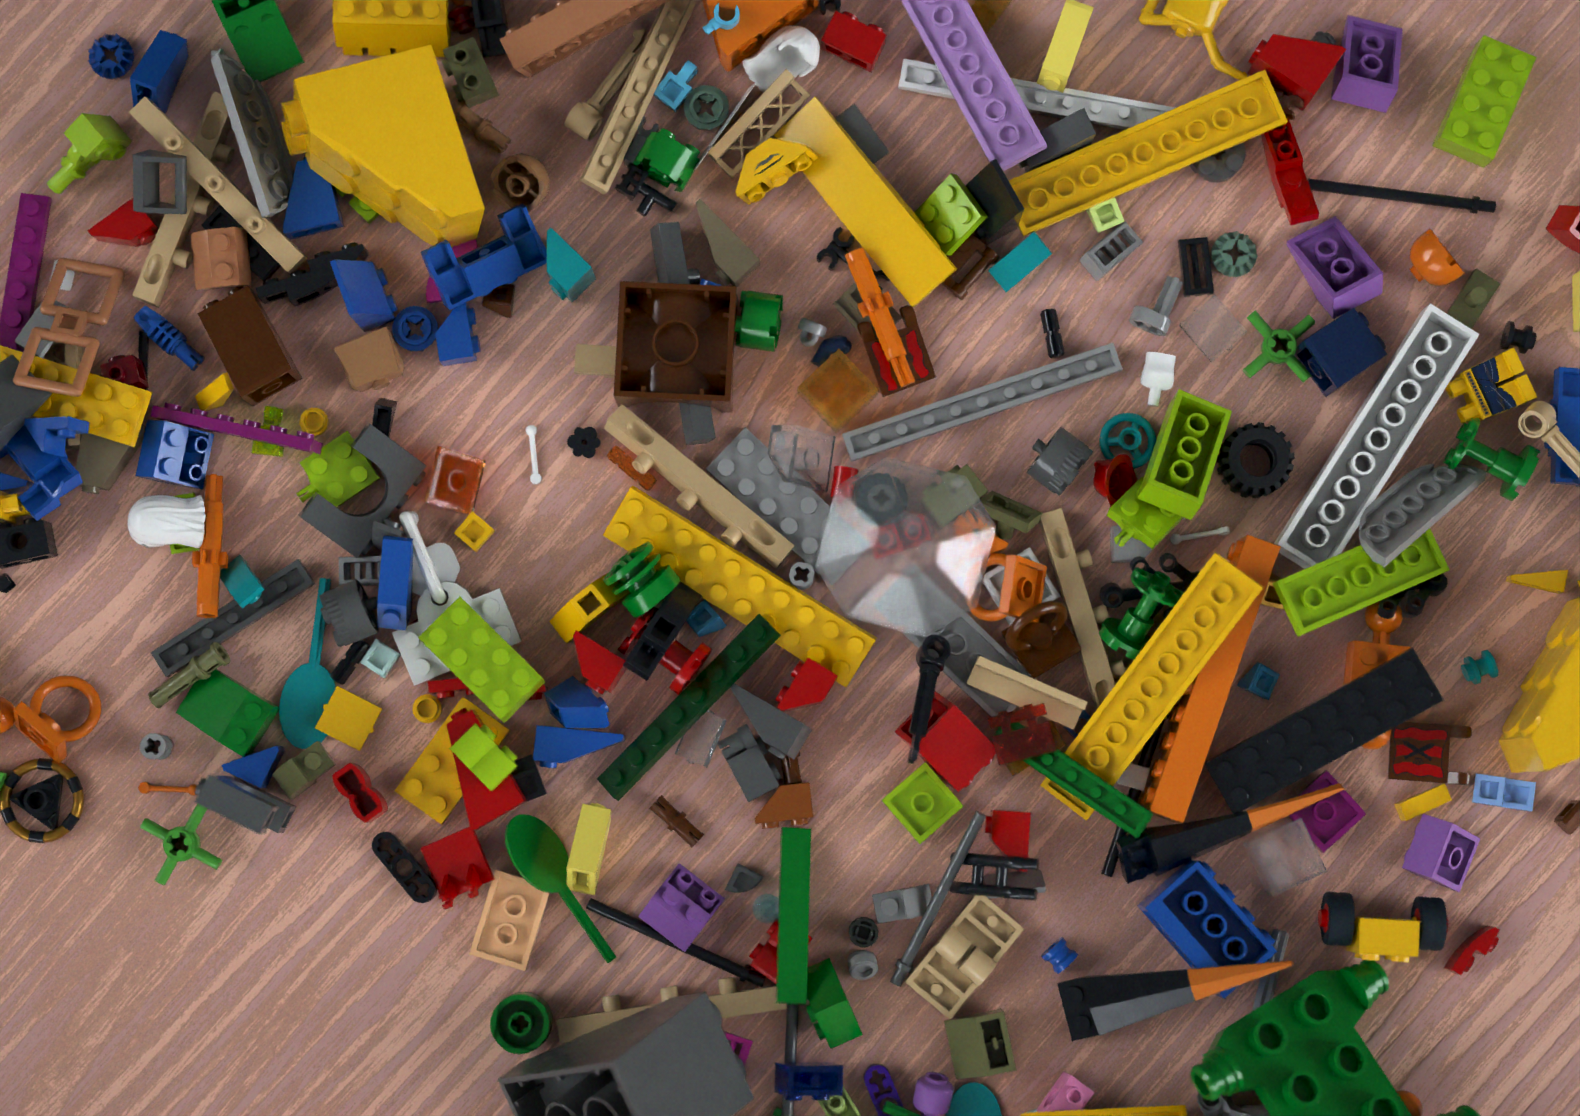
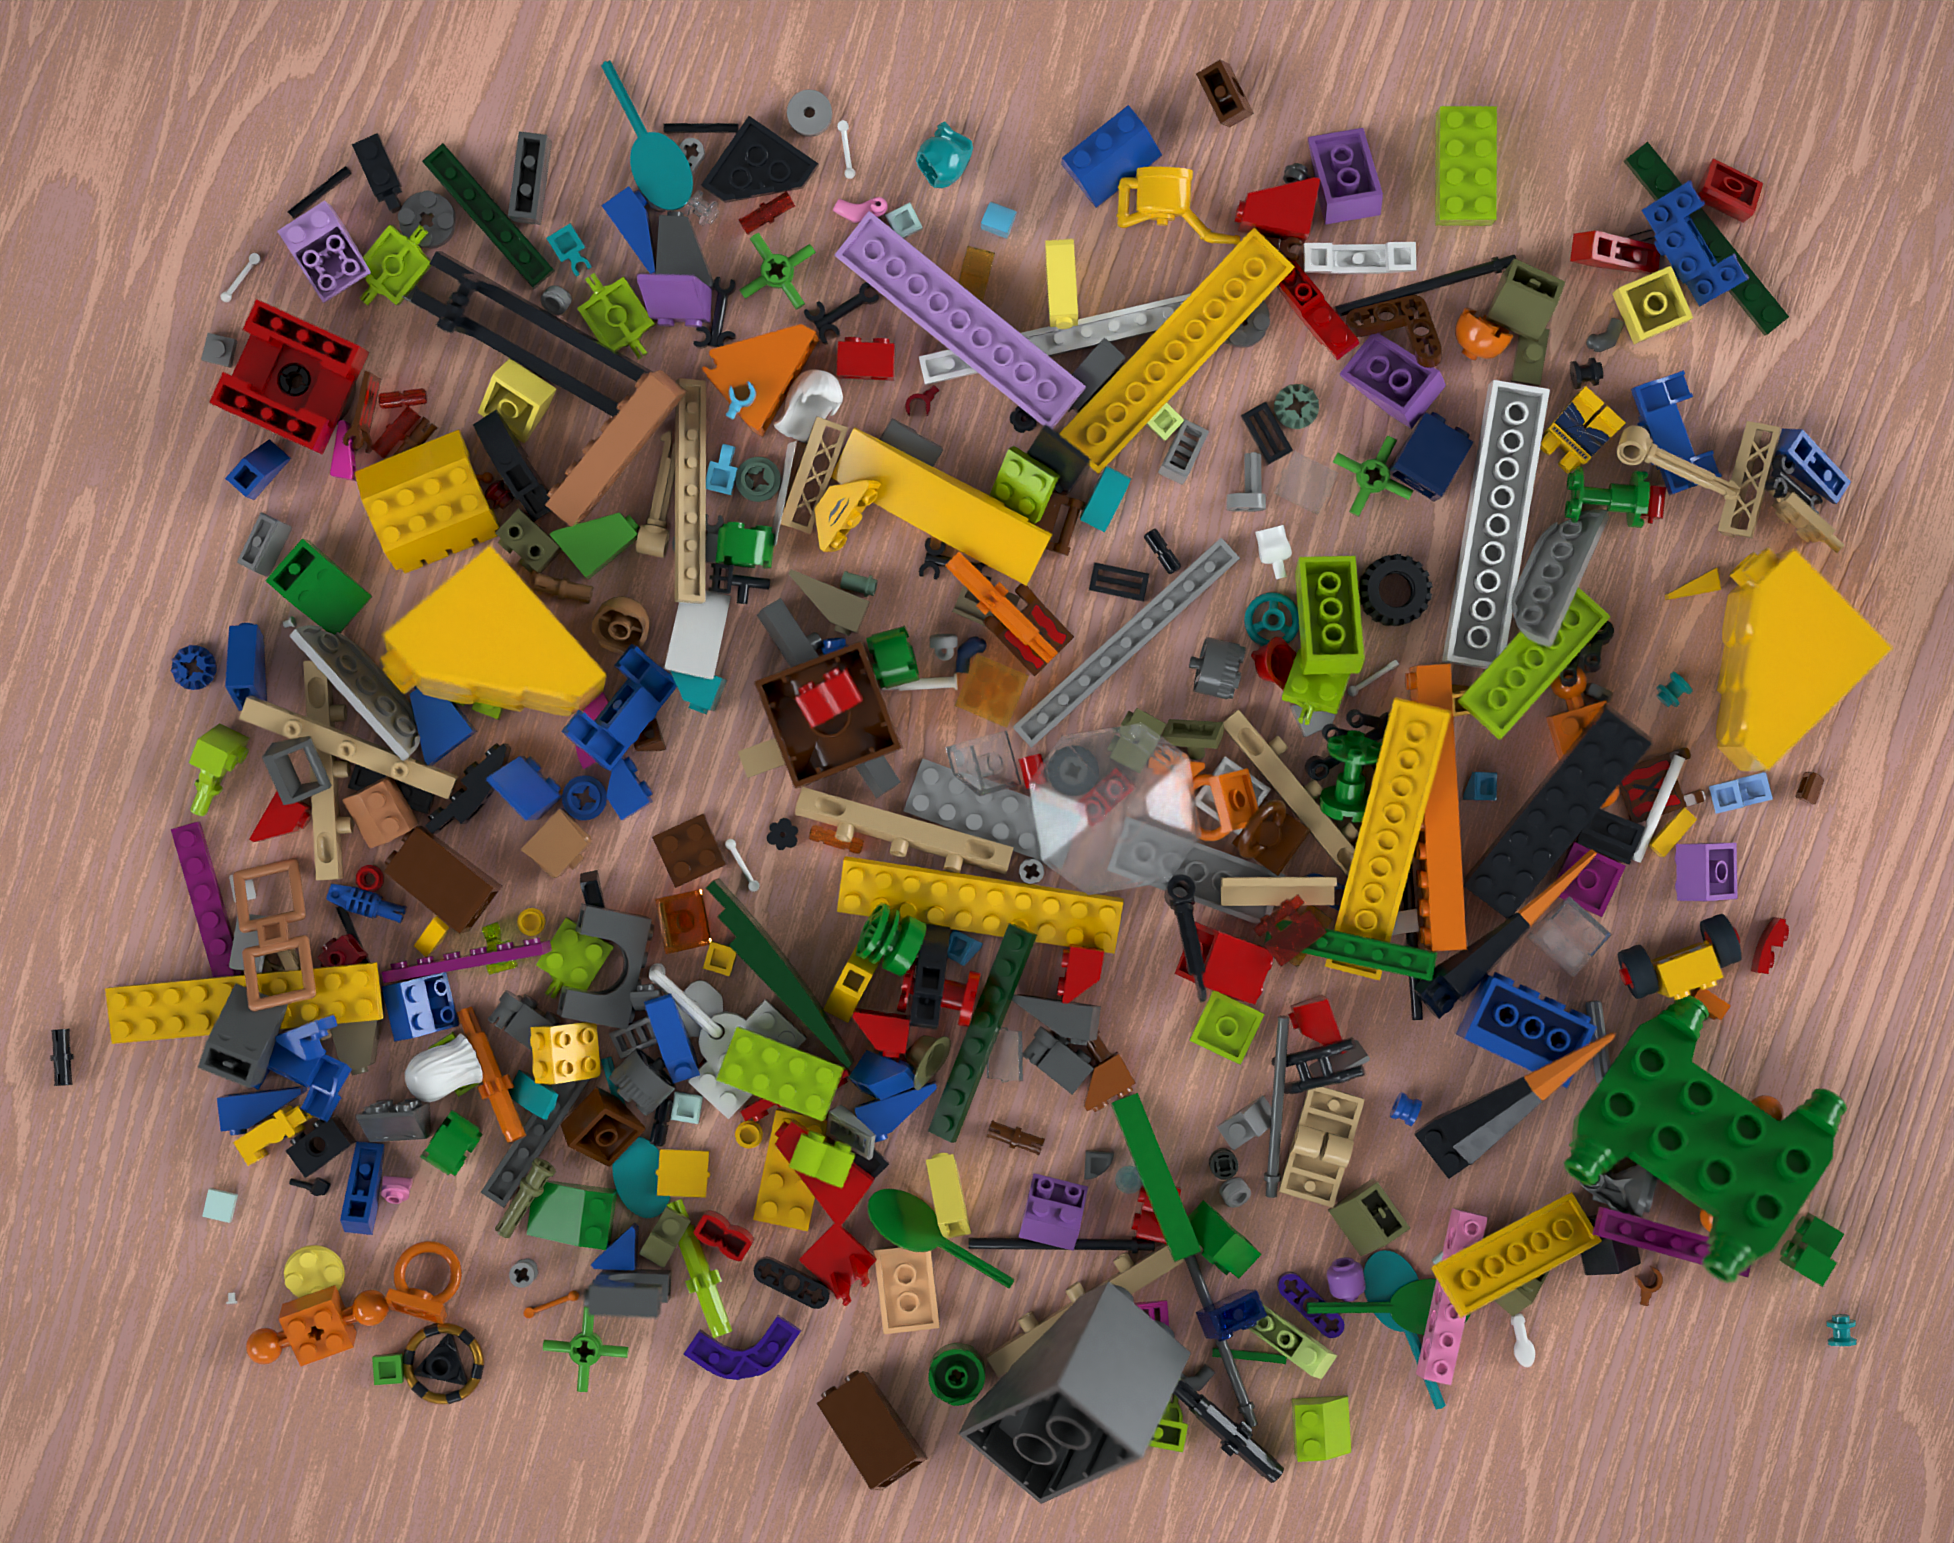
camera: 20 degrees left, 5 degrees up
none -> blue slope [340,1141,385,1235]
none -> red plate [355,865,384,892]
none -> dark grey slope [356,1098,432,1142]
none -> bright pink plate [381,1176,412,1204]
none -> green brick [420,1110,483,1176]
none -> dark grey hinge [488,990,561,1051]
none -> yellow bracket [530,1022,601,1084]
none -> bright green slope [550,512,640,579]
none -> reddish brown slope [560,1087,646,1167]
none -> reddish brown plate [652,814,727,888]
none -> white sticker [664,590,731,679]
none -> lime piece [667,1199,732,1338]
none -> dark purple plate [684,1315,801,1380]
none -> dark green slope [706,879,854,1068]
none -> red brick [795,667,863,728]
none -> reddish brown slope [817,1370,928,1491]
none -> light grey slope [826,1105,875,1160]
none -> sand green pin [840,571,878,597]
none -> white piece [882,673,958,691]
none -> dark red piece [905,385,939,417]
none -> olive piece [905,1035,951,1090]
none -> black plate [1010,406,1037,433]
none -> black tile [1089,562,1149,602]
none -> white slope [1303,242,1417,274]
none -> reddish brown beam [1346,295,1442,368]
none -> olive slope [1486,258,1566,342]
none -> black plate [1575,809,1645,865]
none -> dark grey tile [1583,683,1613,703]
none -> dark grey arm [1586,318,1624,352]
none -> white bar [1631,755,1685,863]
none -> red piece [1640,485,1666,524]
none -> orange piece [1691,987,1731,1021]

